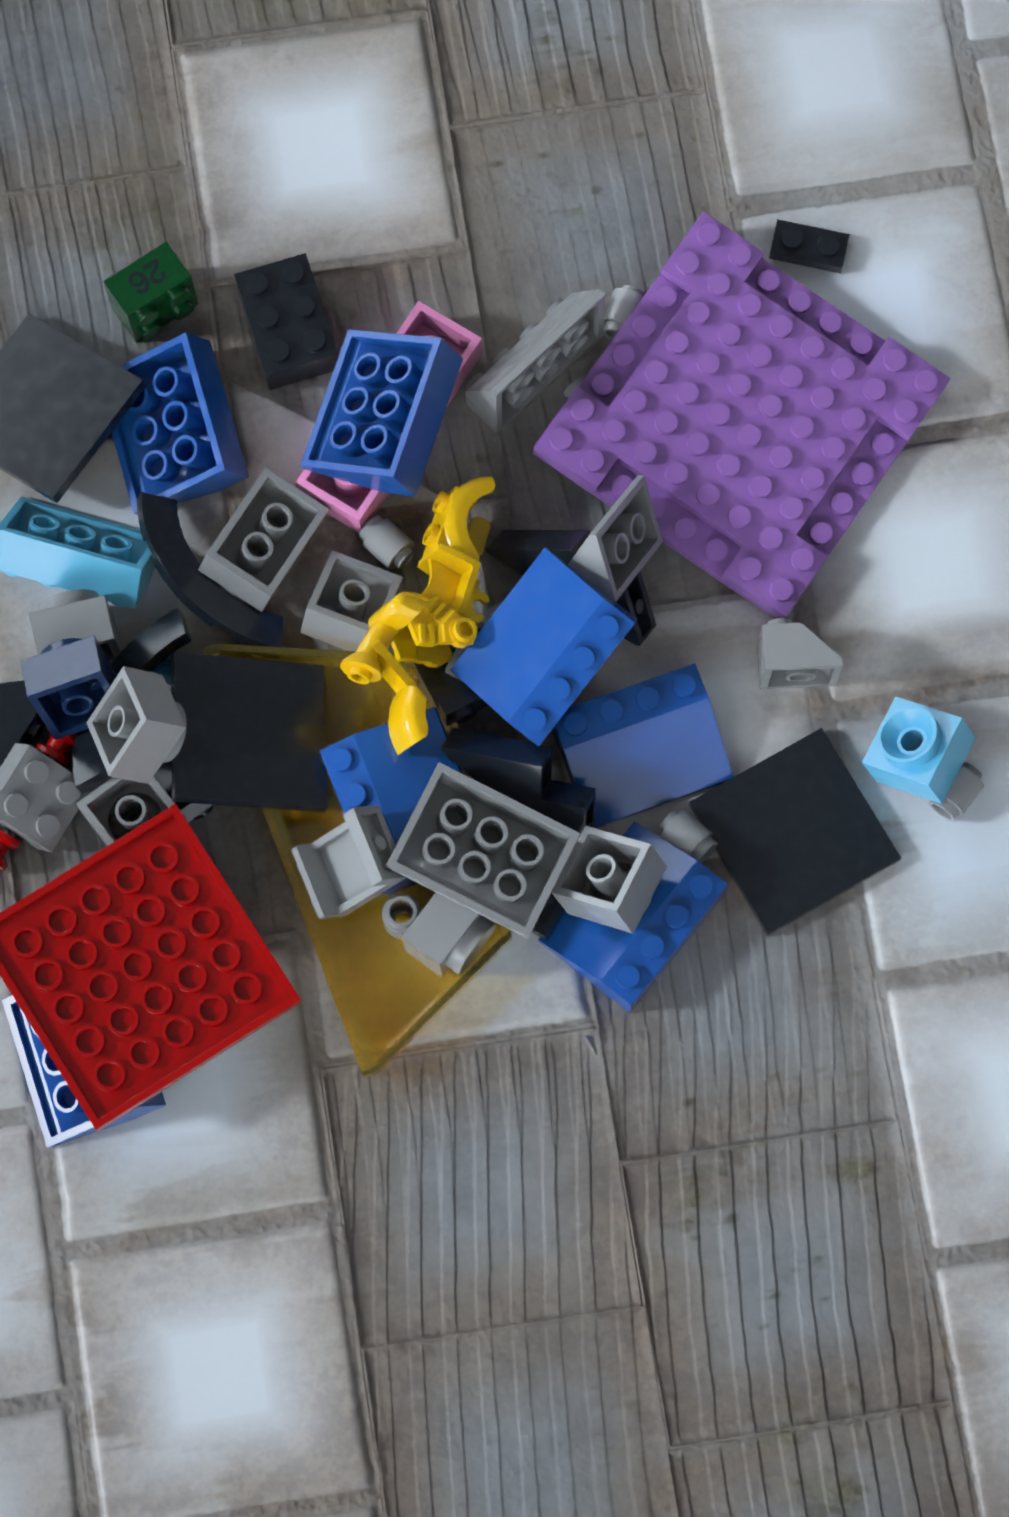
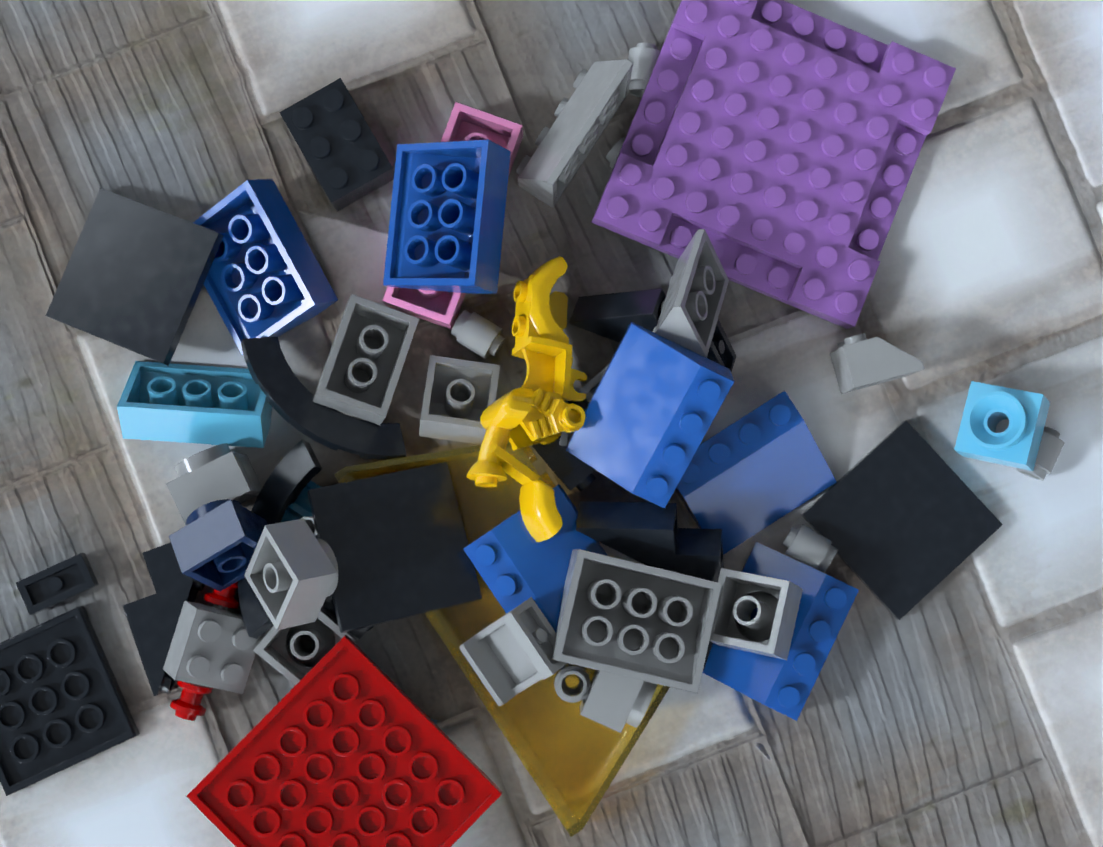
camera: 10 degrees left, 10 degrees up
dark green brick [103,241,198,343] -> none

